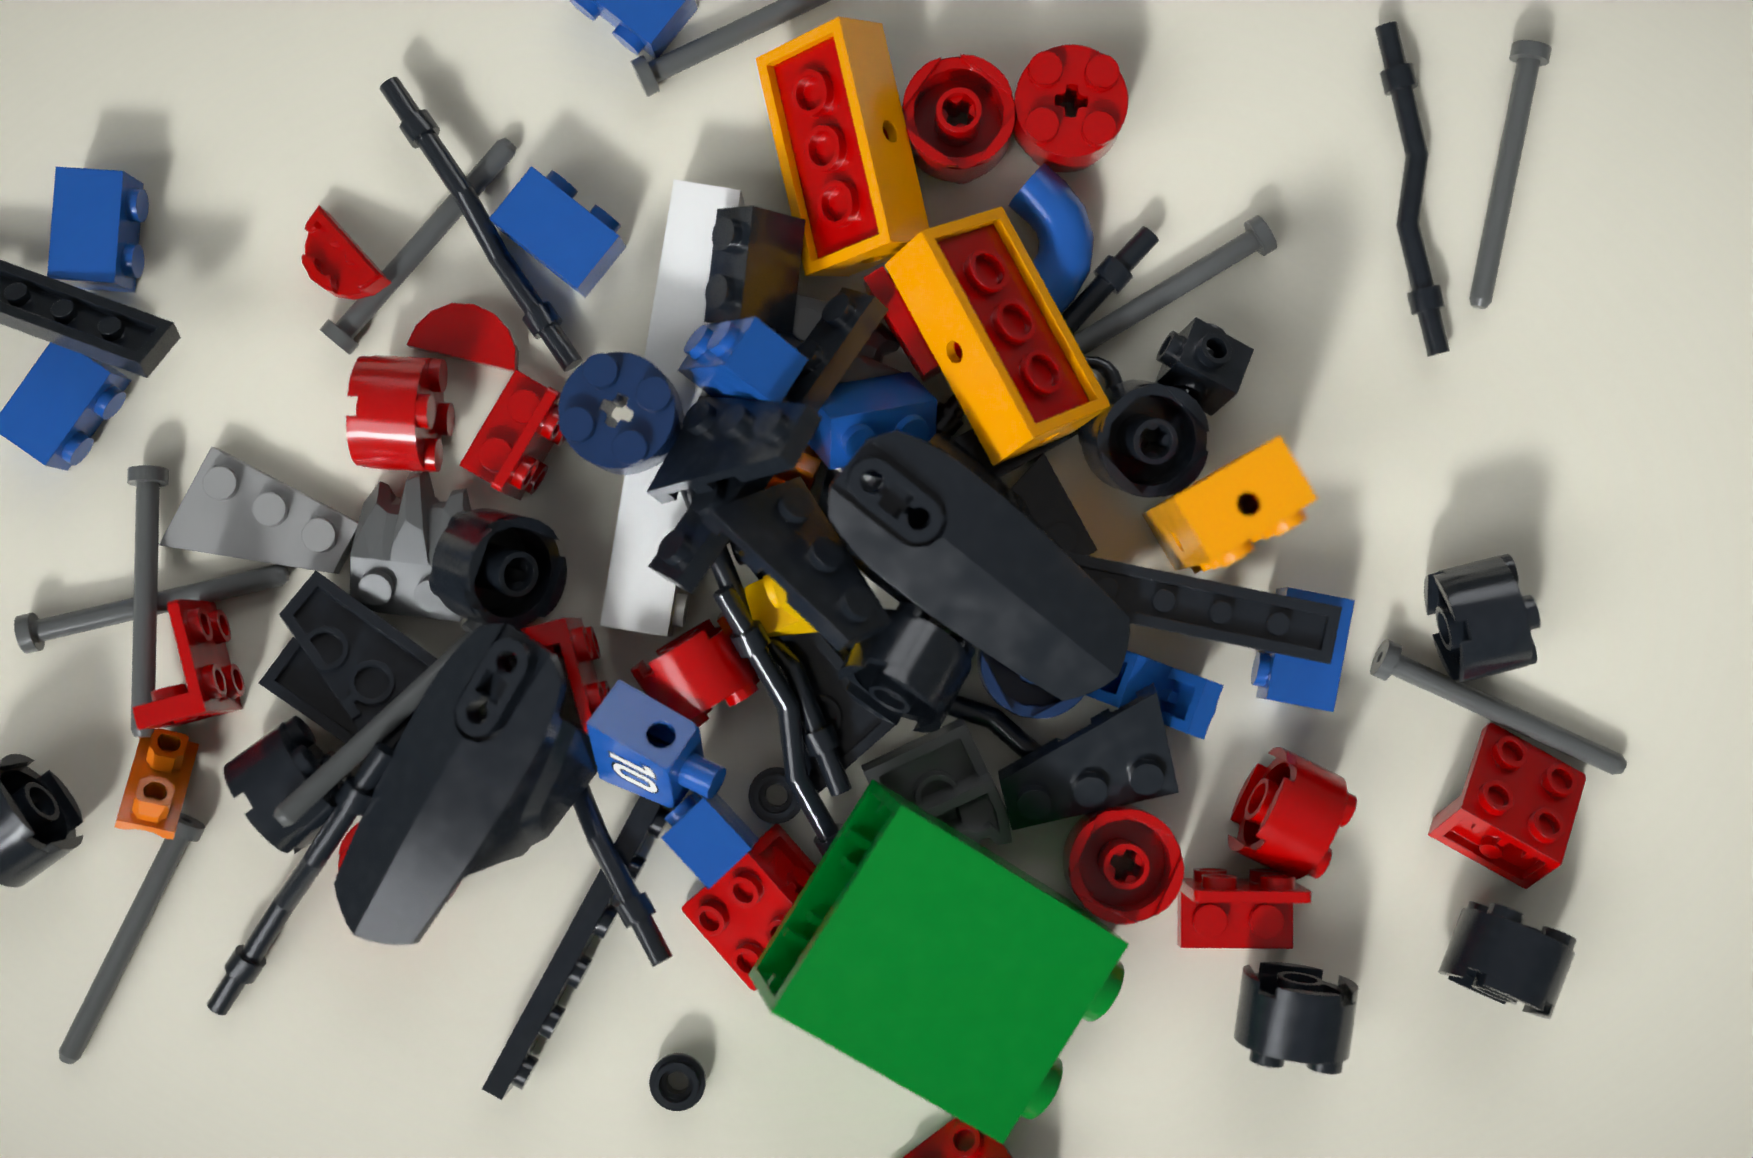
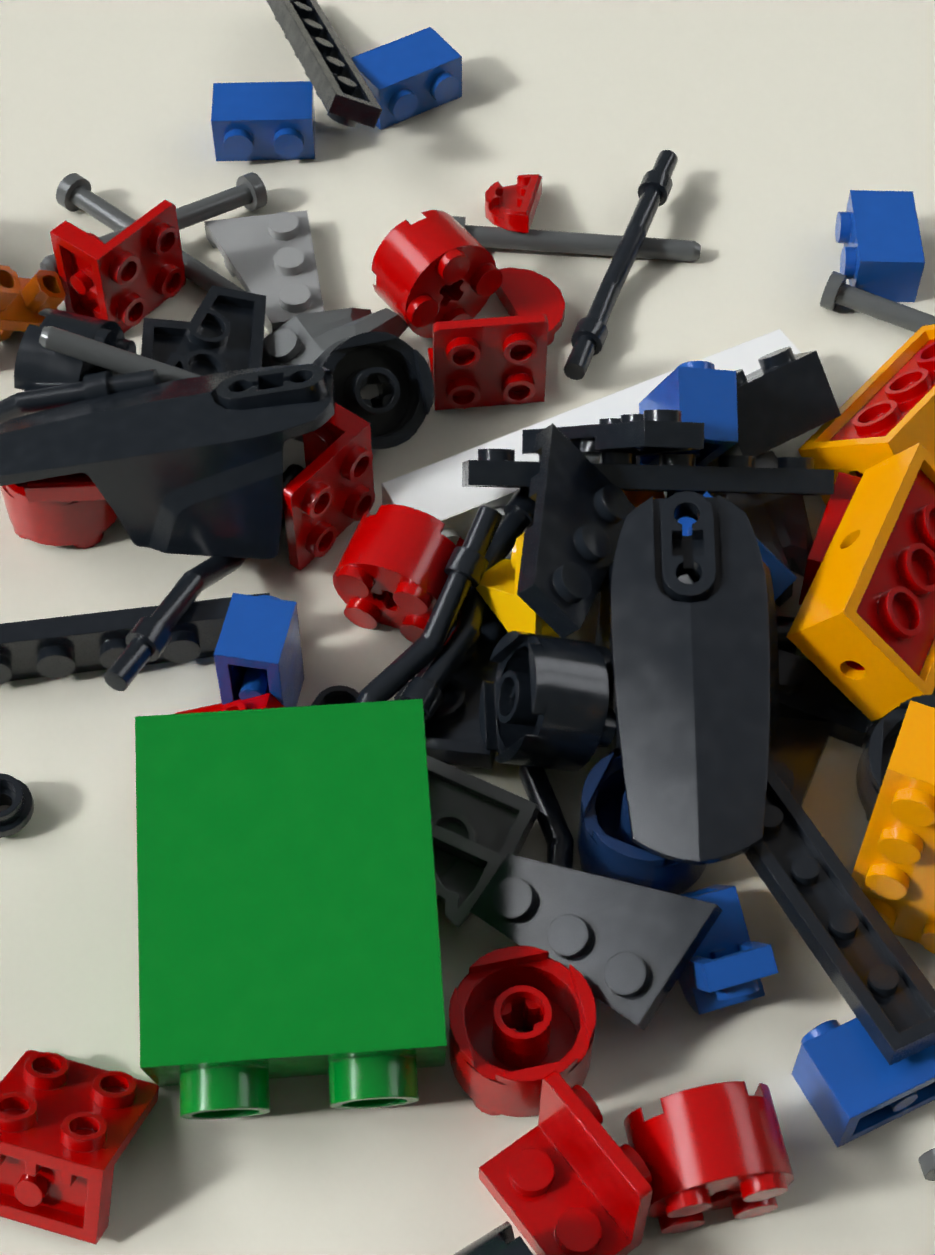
camera: 50 degrees right, 35 degrees down
blue brick [489,166,626,298] -> none
dark blue brick [558,352,684,475] -> none
blue torso [586,679,726,808] -> none

